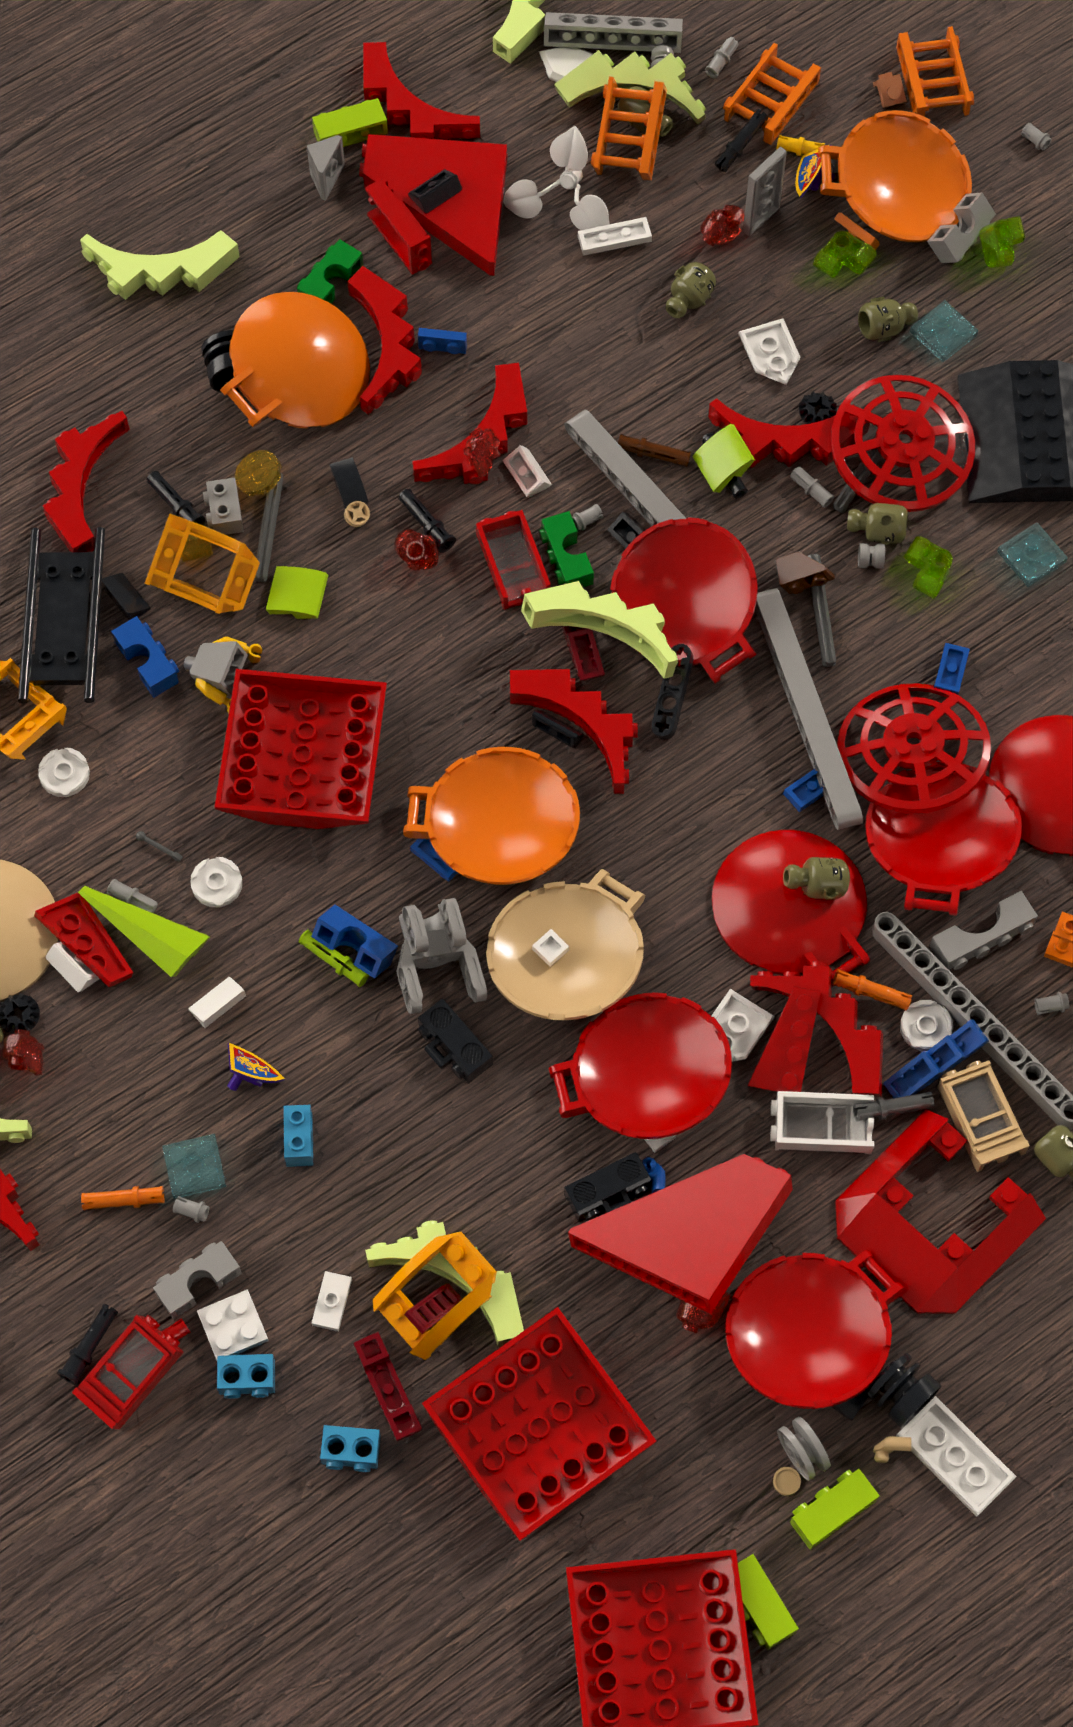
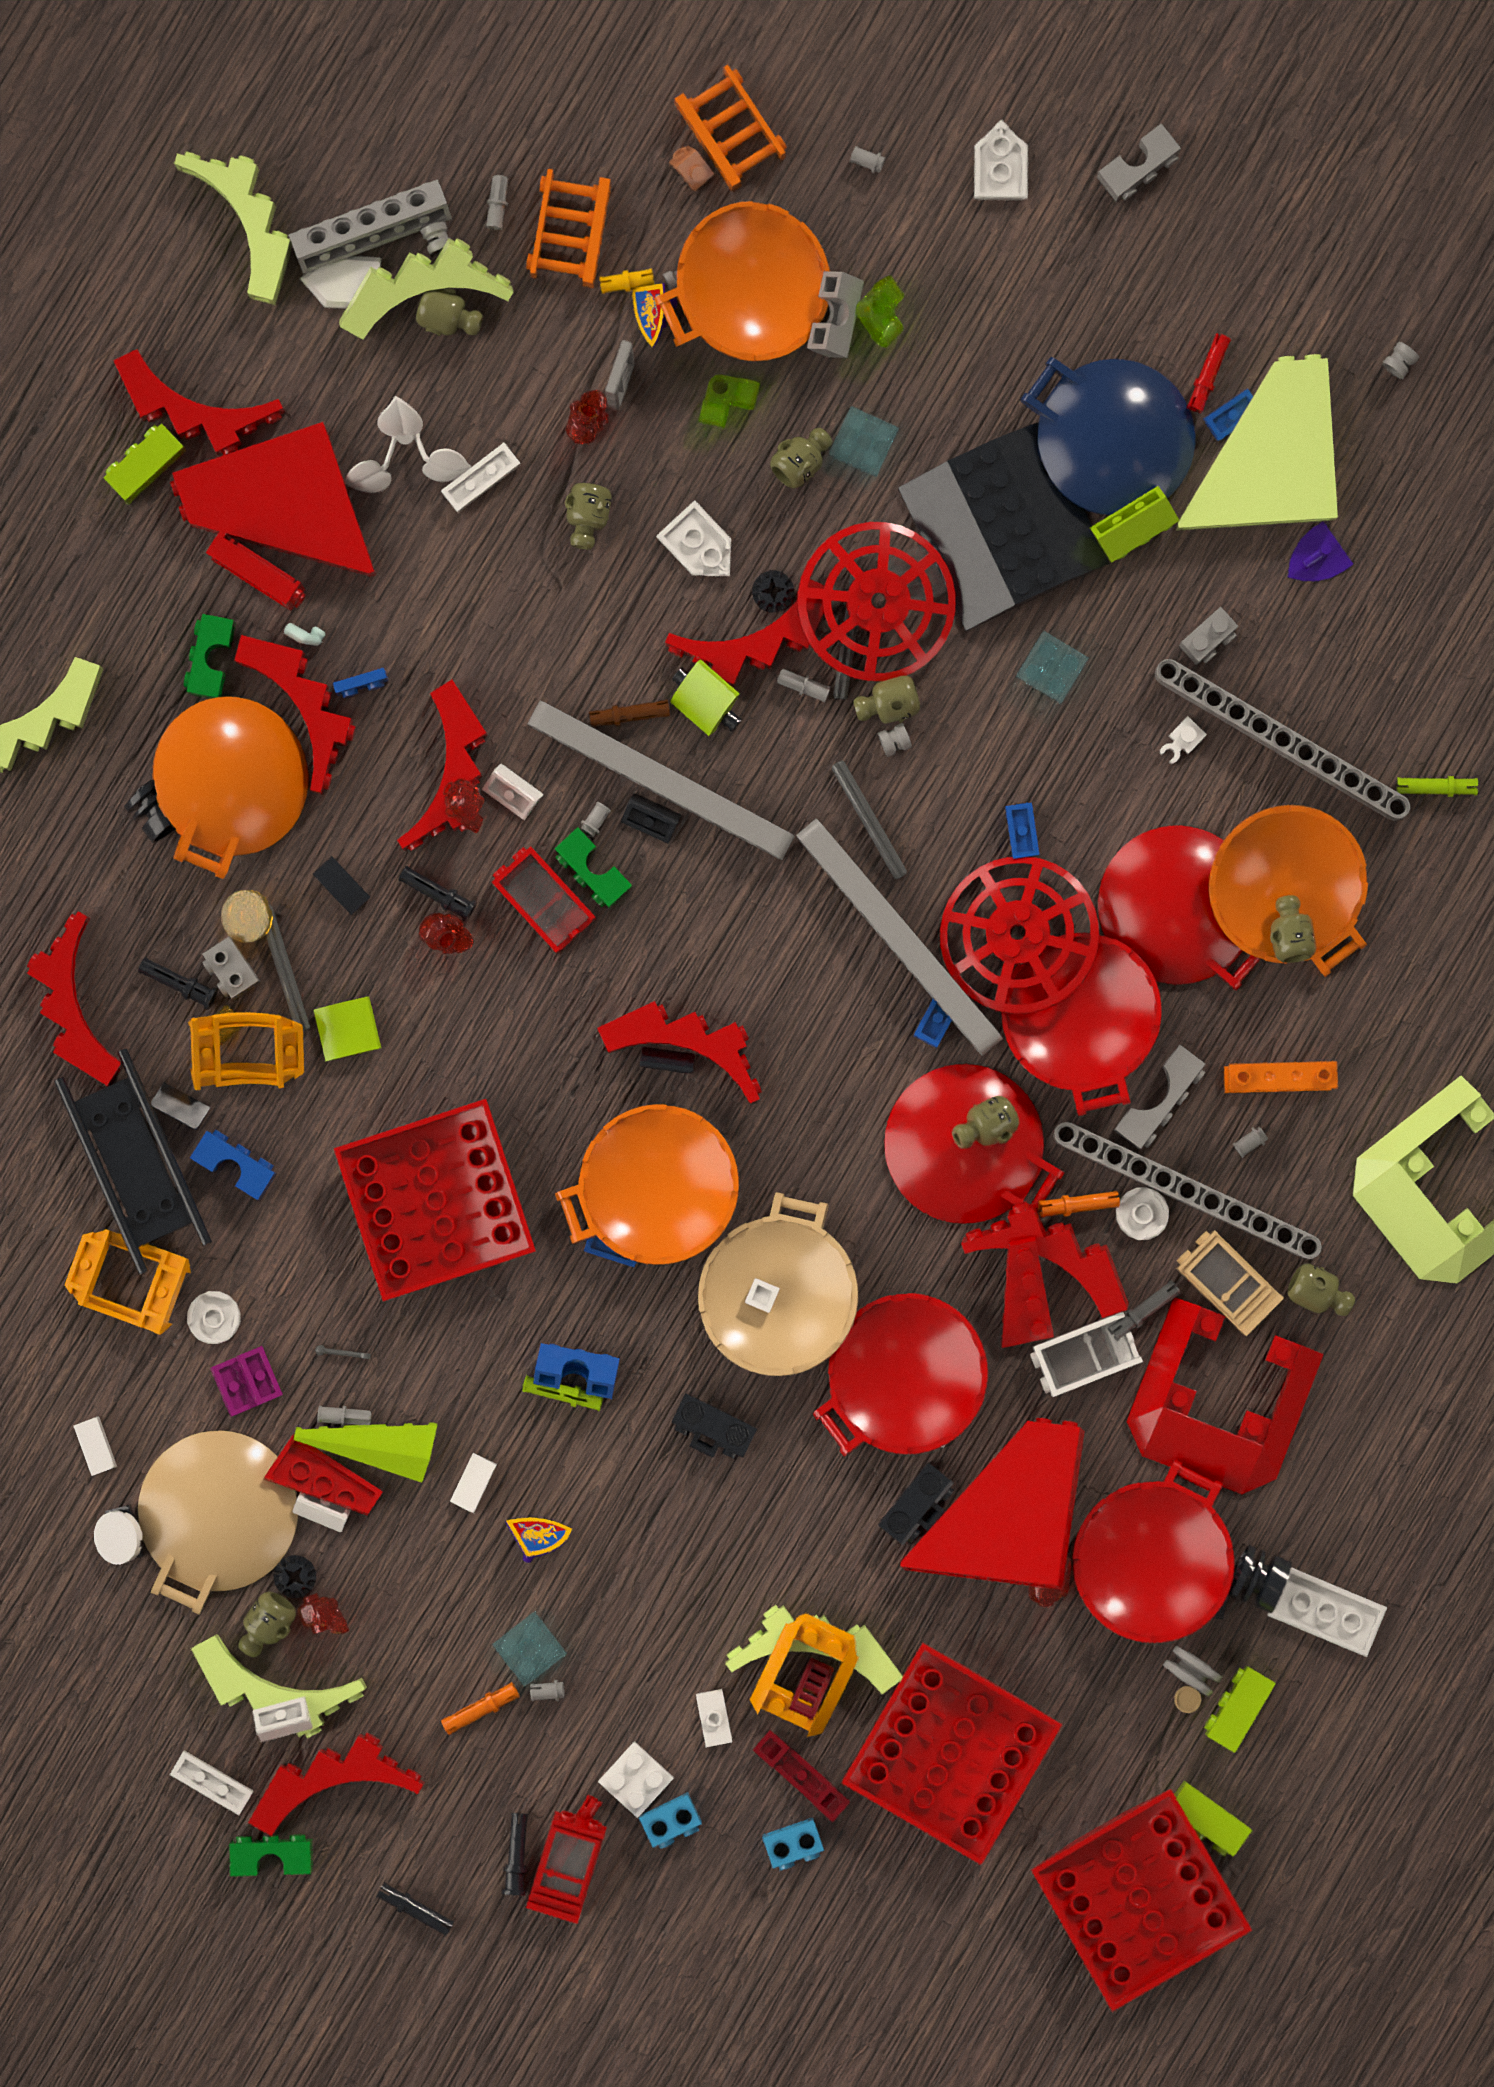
camera: 20 degrees left, 20 degrees up
light grey arch [153,1241,242,1320] -> none
light grey torso [184,637,262,714] -> none
white tile [191,857,242,907] -> none
dark azure brick [284,1105,313,1167] -> none
light grey slope [307,135,345,201] -> none
tan wheel [344,501,370,527] -> none
light grey piece [396,898,487,1014] -> none
black slope [408,169,462,213] -> none
yellowish green arch [521,581,678,679] -> none
dark red slope [562,626,605,682] -> none
orange fence [591,76,667,181] -> none
red dish [610,517,758,684] -> none
blue arm [642,1157,666,1193] -> none
black beam [651,644,694,740] -> none
white tile [711,989,775,1061] -> none
black pin [714,109,768,173] -> none
reddish brown slope [776,551,835,594] -> none
orange plate [834,212,880,250] -> none
tan arm [873,1436,911,1463] -> none
blue slope [883,1020,989,1098] -> none
clear neon green piece [903,536,953,599] -> none
none -> magenta slope [210,1346,283,1417]
none -> light aqua arm [284,623,325,646]

